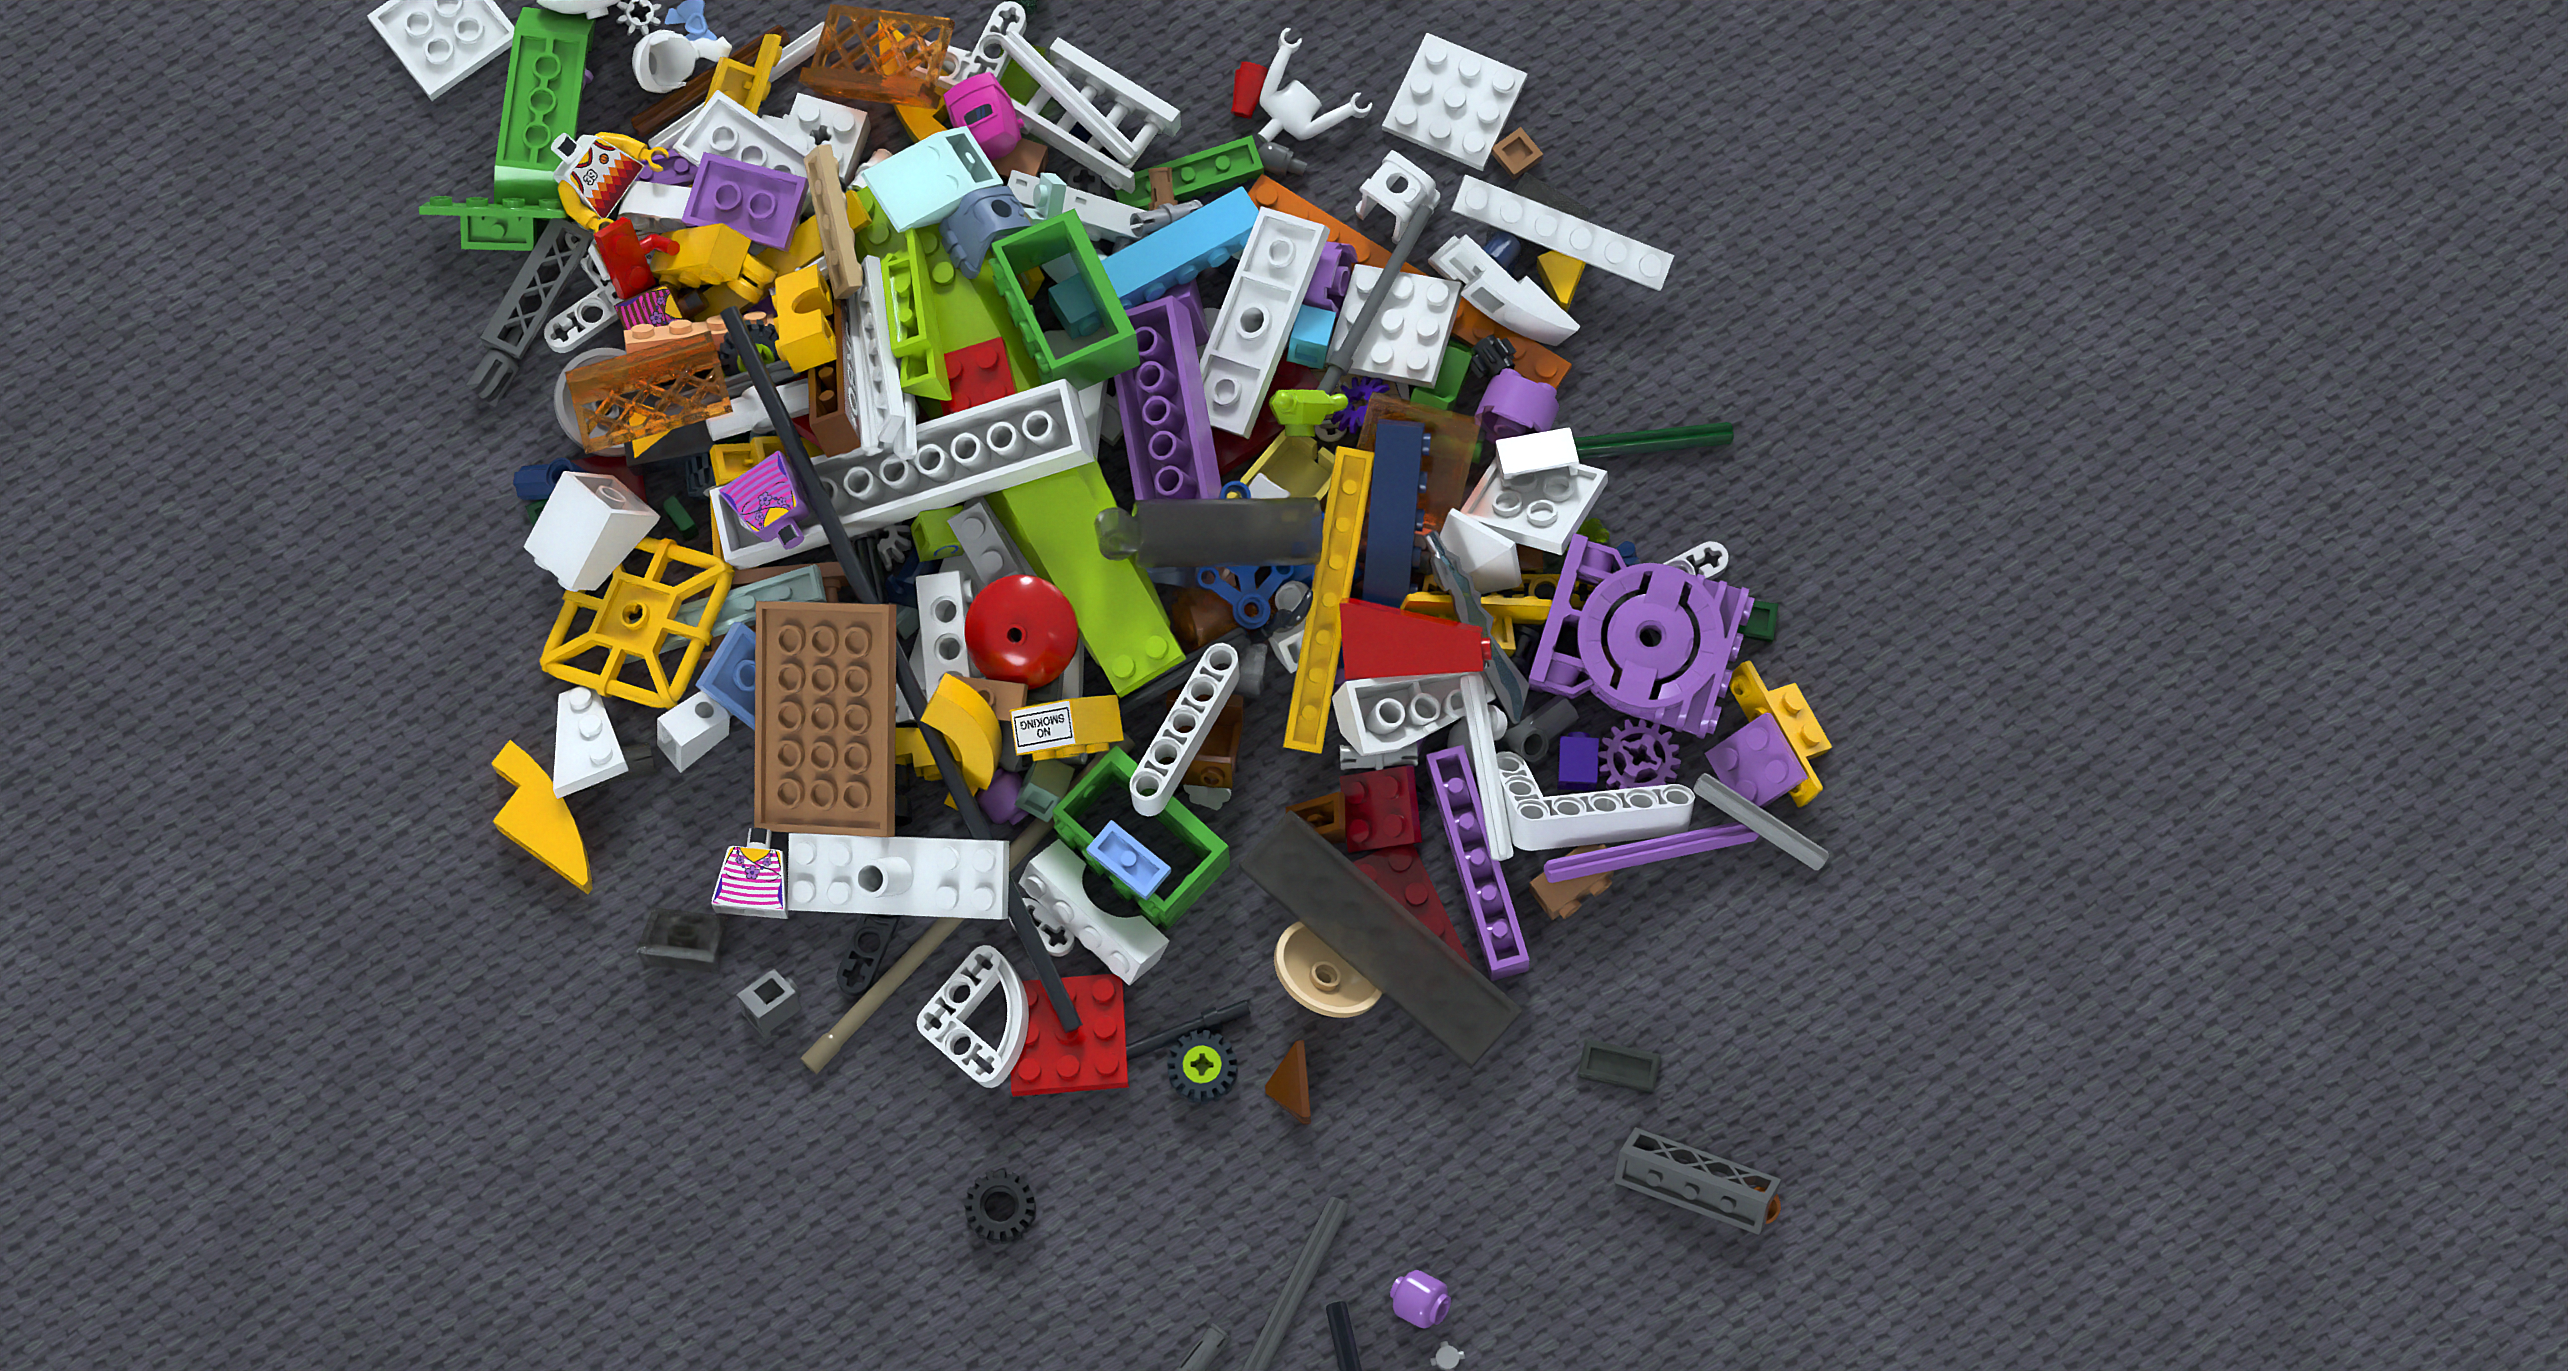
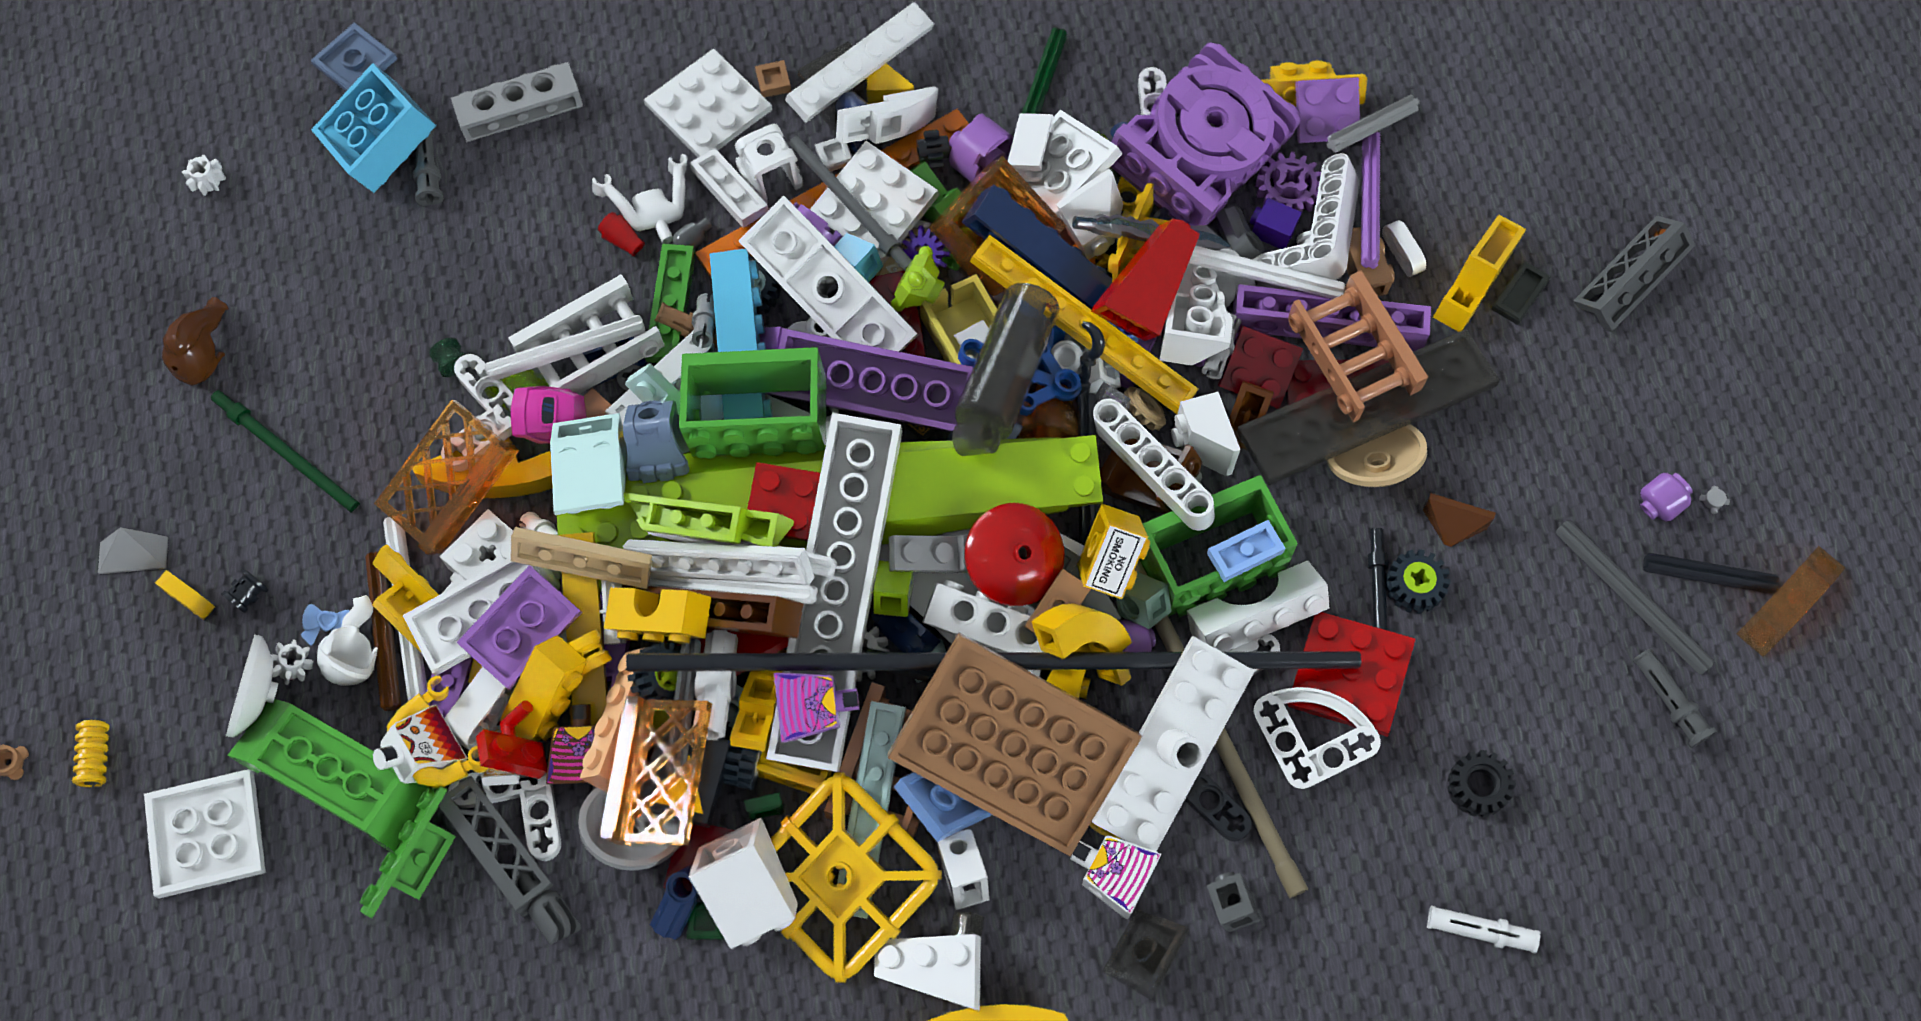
camera: 70 degrees left, 5 degrees down
none -> white plate [690,148,768,228]
none -> tan gear [1122,386,1166,430]
none -> white slope [1171,392,1240,476]
none -> nougat fence [1288,270,1428,423]
none -> white beam [1382,220,1426,277]
none -> white pin [1427,906,1540,953]
none -> yellow slope [1433,215,1526,333]

